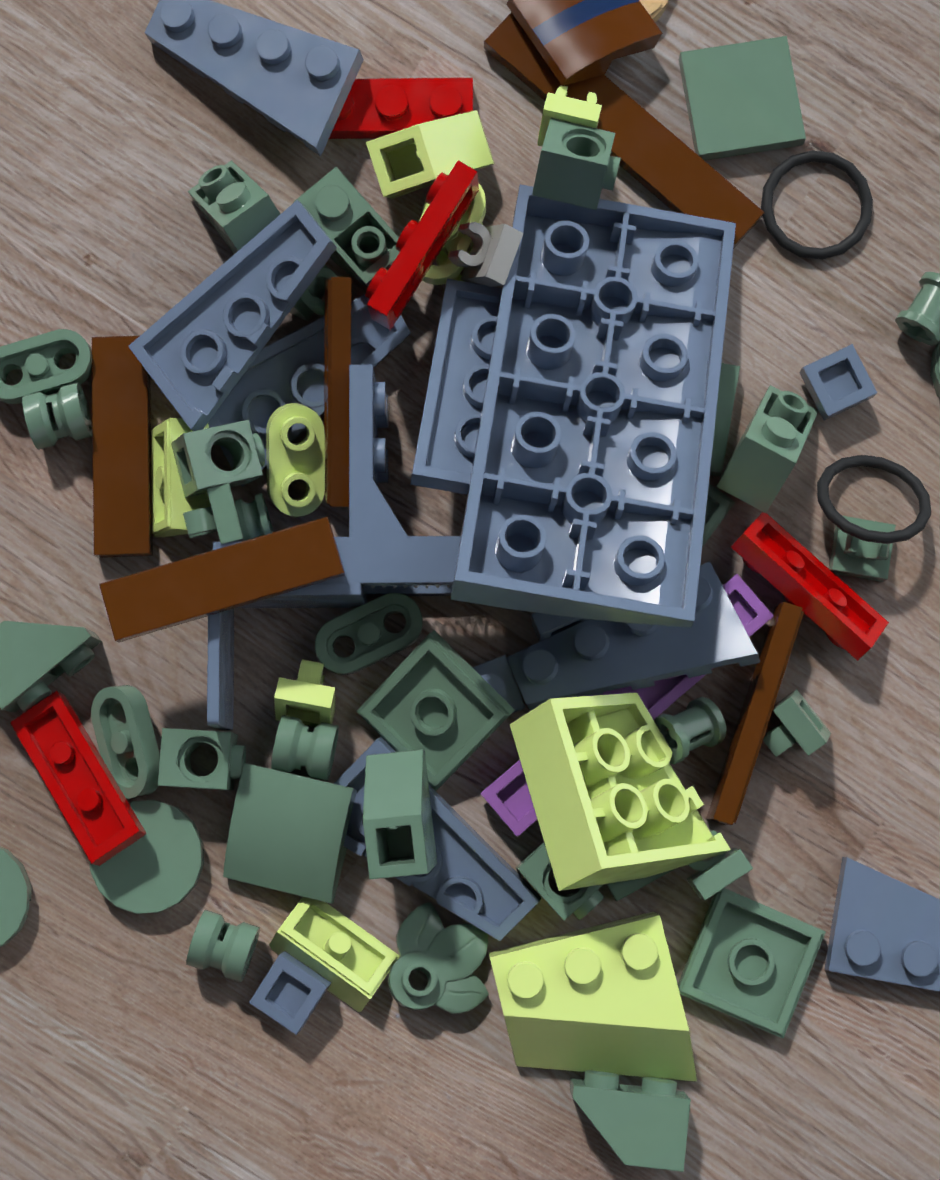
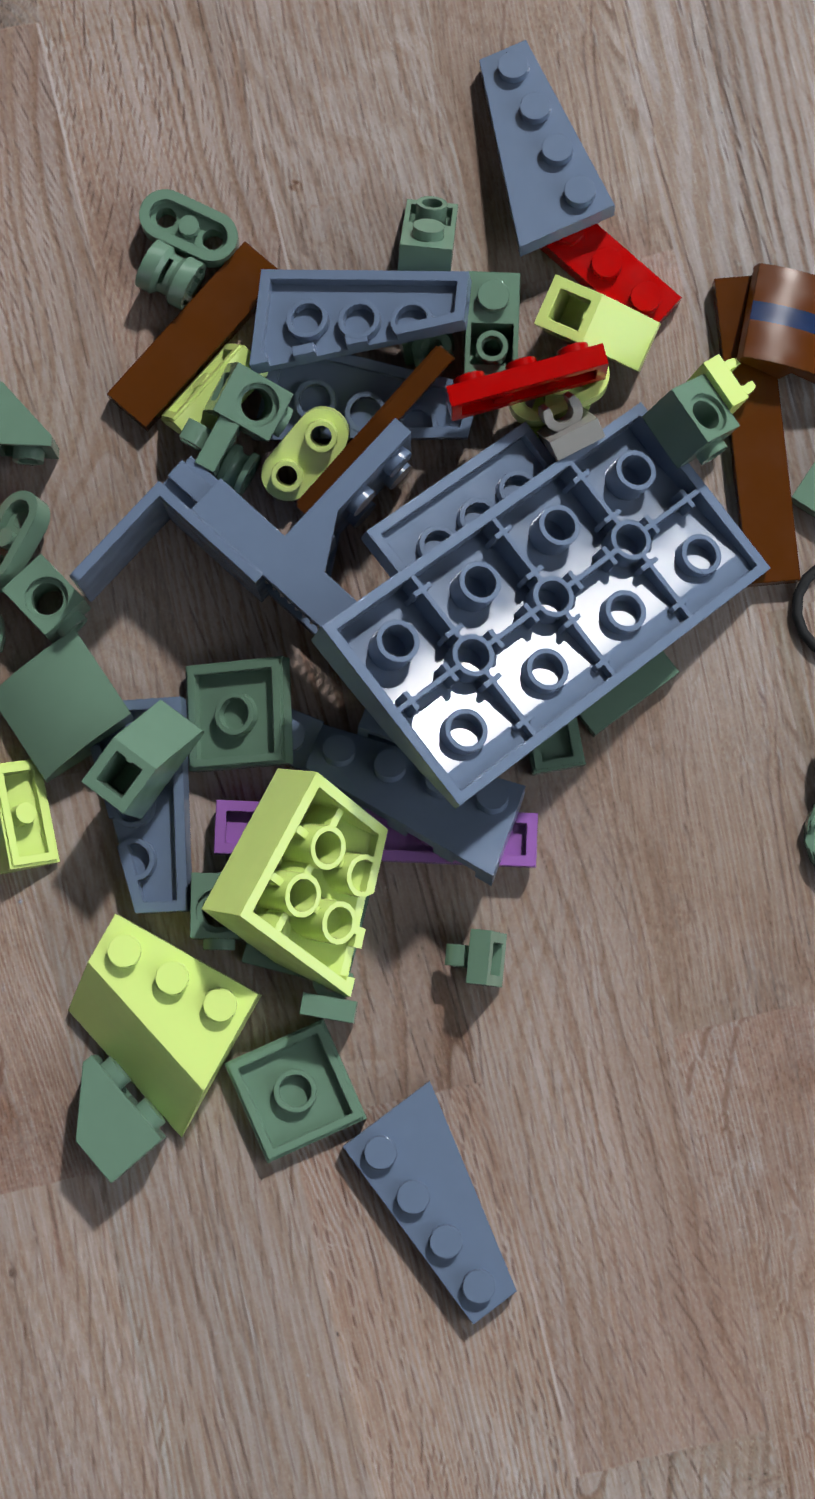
camera: 40 degrees right, 0 degrees up
reddish brown tile [99,516,345,643] -> none
sand green wheel [271,715,339,781] -> none
yellowish green tile [274,659,335,727] -> none
sand green plate [315,593,423,675] -> none
sand green plate [388,902,489,1014] -> none
sand green bush [654,697,726,765] -> none
reddish brown tile [706,602,804,825] -> none
sand green slope [716,385,818,513] -> none
red plate [731,512,889,661] -> none
sand blue plate [799,344,877,421] -> none
black piece [817,455,931,544] -> none
sand green tile [829,516,896,582] -> none

